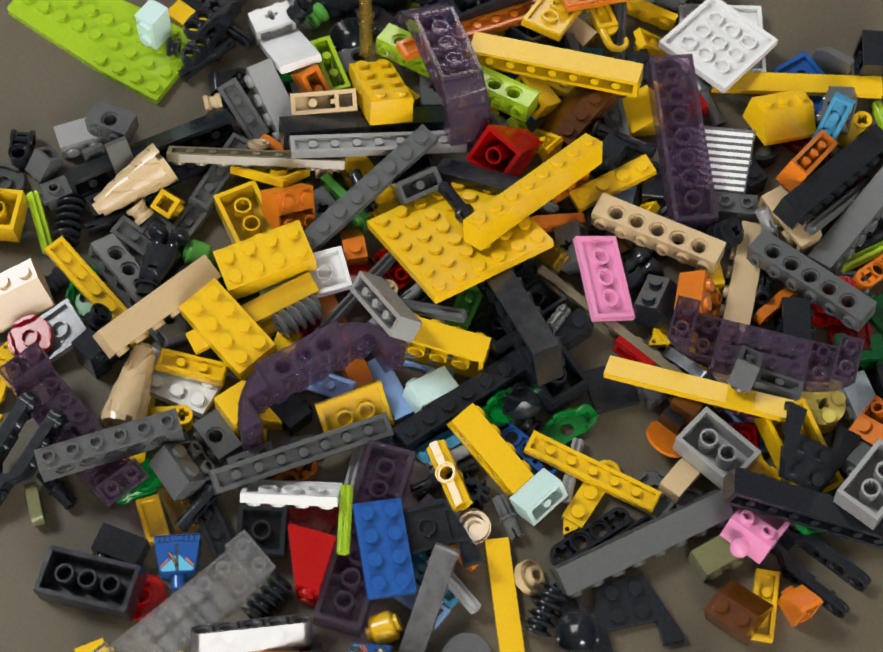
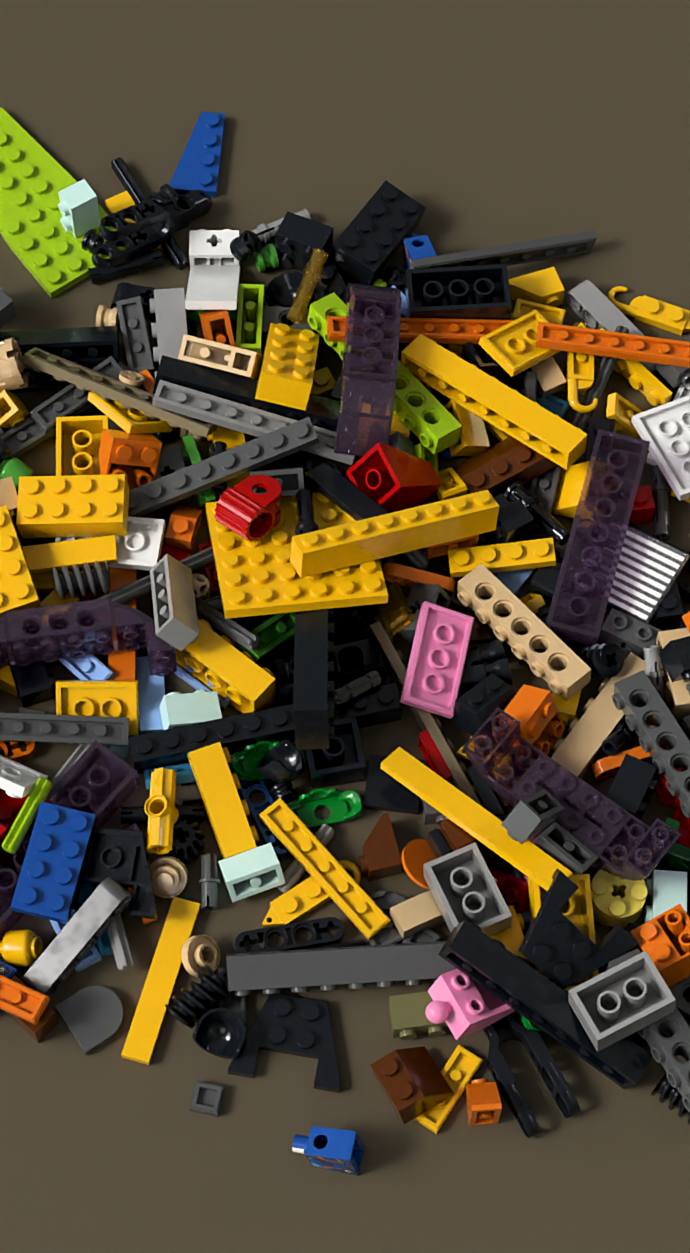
camera: 25 degrees right, 0 degrees up
none -> red piece [214,475,281,542]
none -> reddish brown slope [359,813,402,881]

